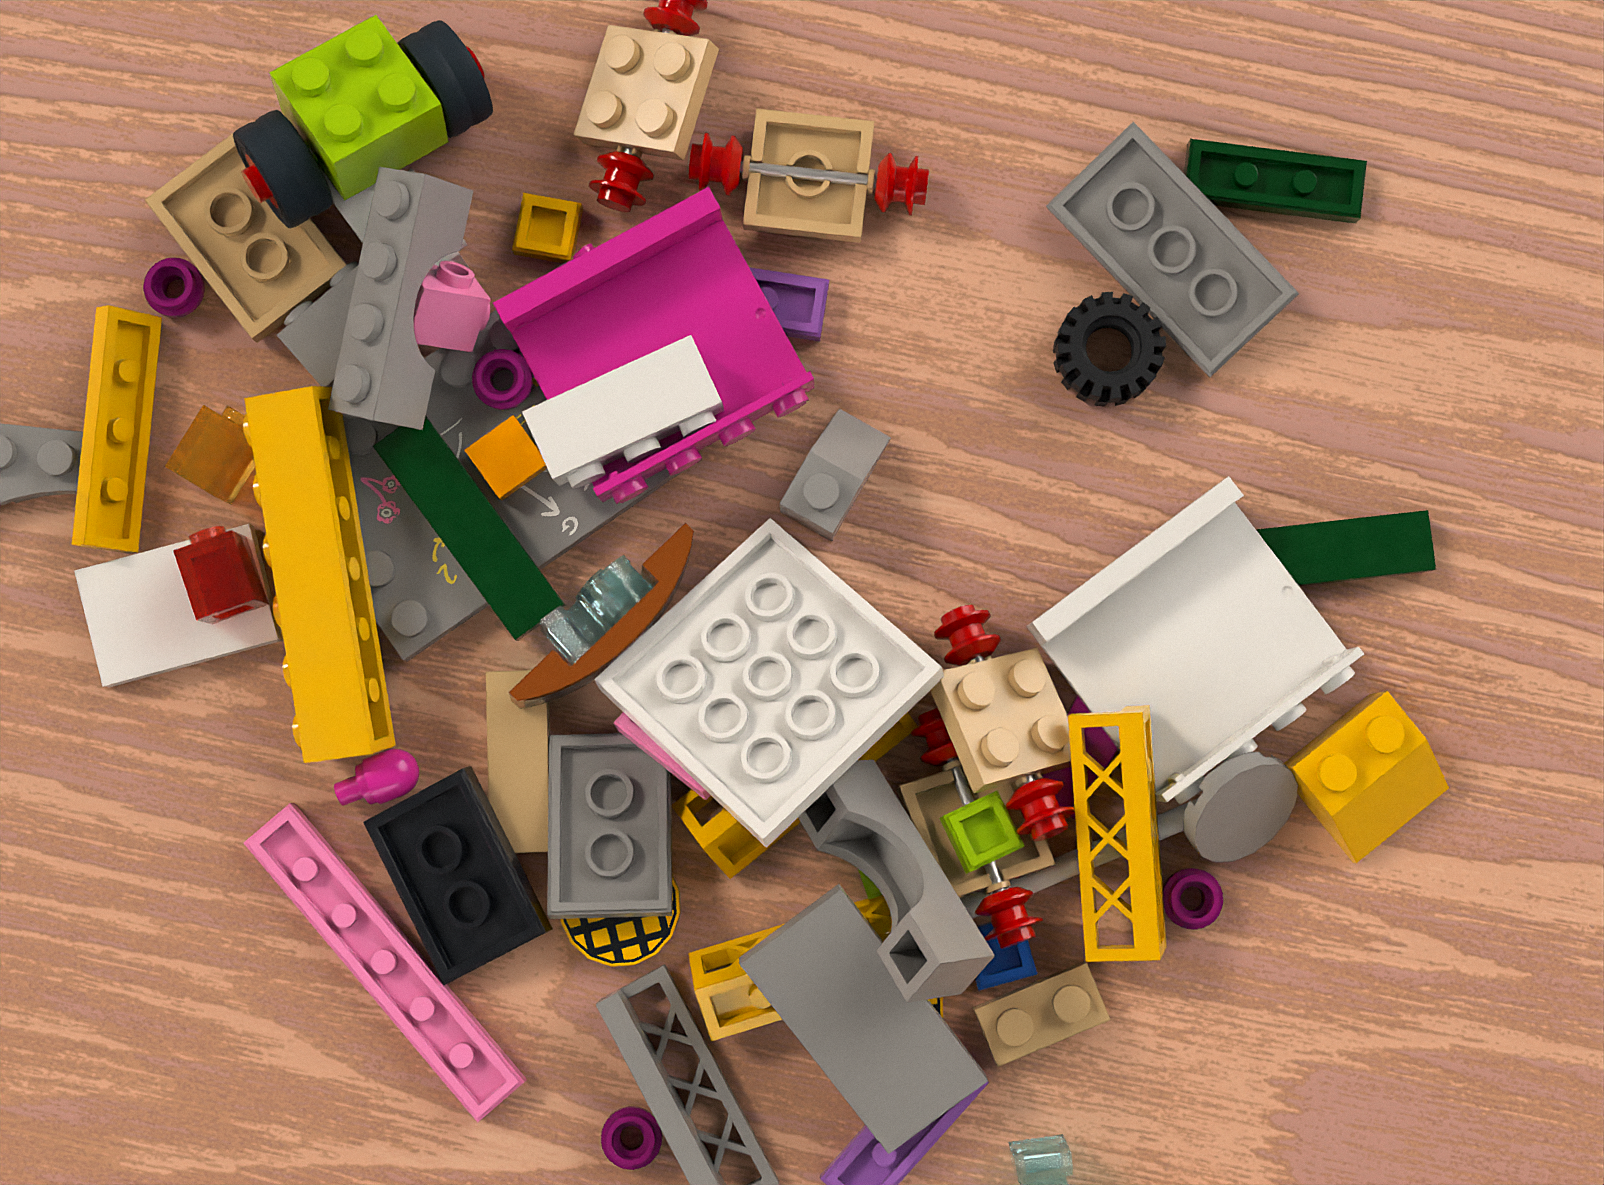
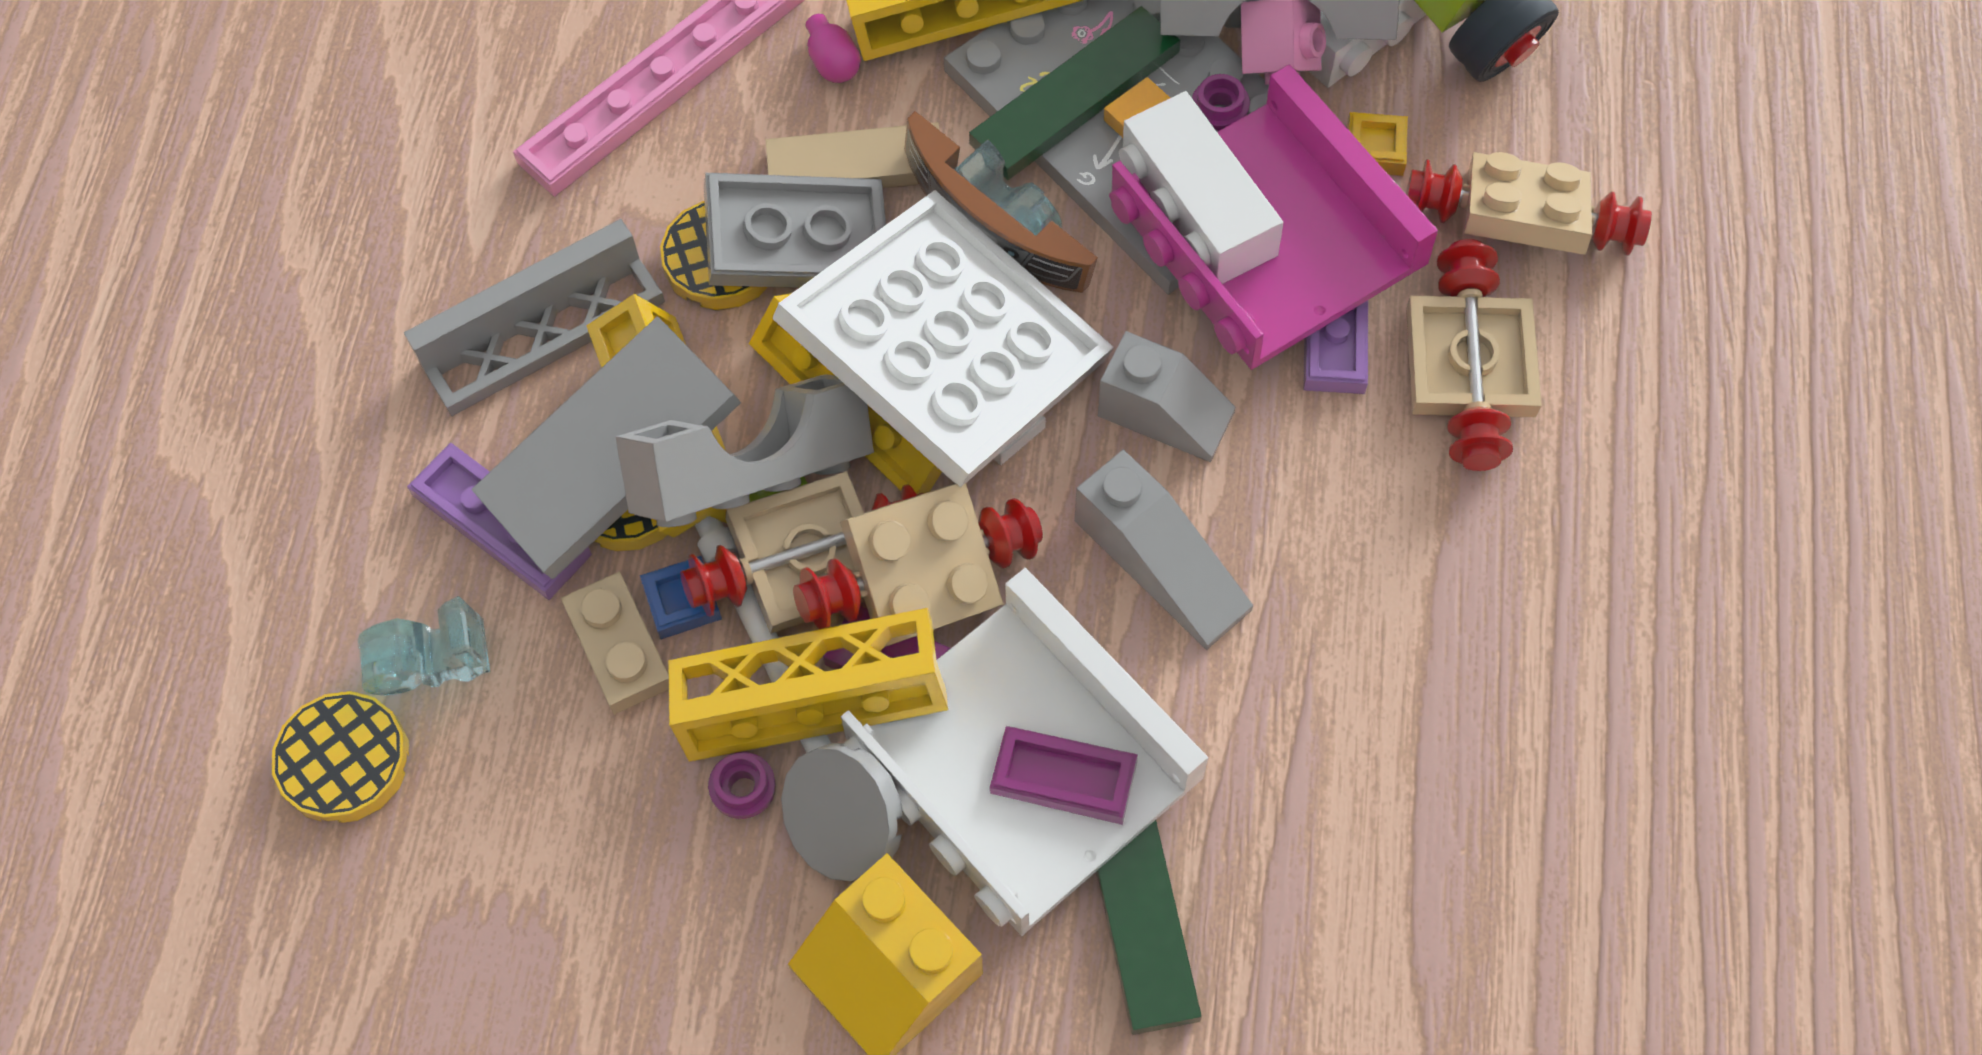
camera: 85 degrees right, 20 degrees down
black tile [363,766,553,985] -> none
magenta plate [601,1106,663,1170] -> none
lime tile [939,790,1024,874] -> none
light grey tile [1046,122,1299,378] -> none
black tyre [1053,292,1166,407] -> none
dark green tile [1184,139,1367,224] -> none
none -> magenta tile [989,726,1138,825]
none -> light grey slope [1074,449,1253,650]

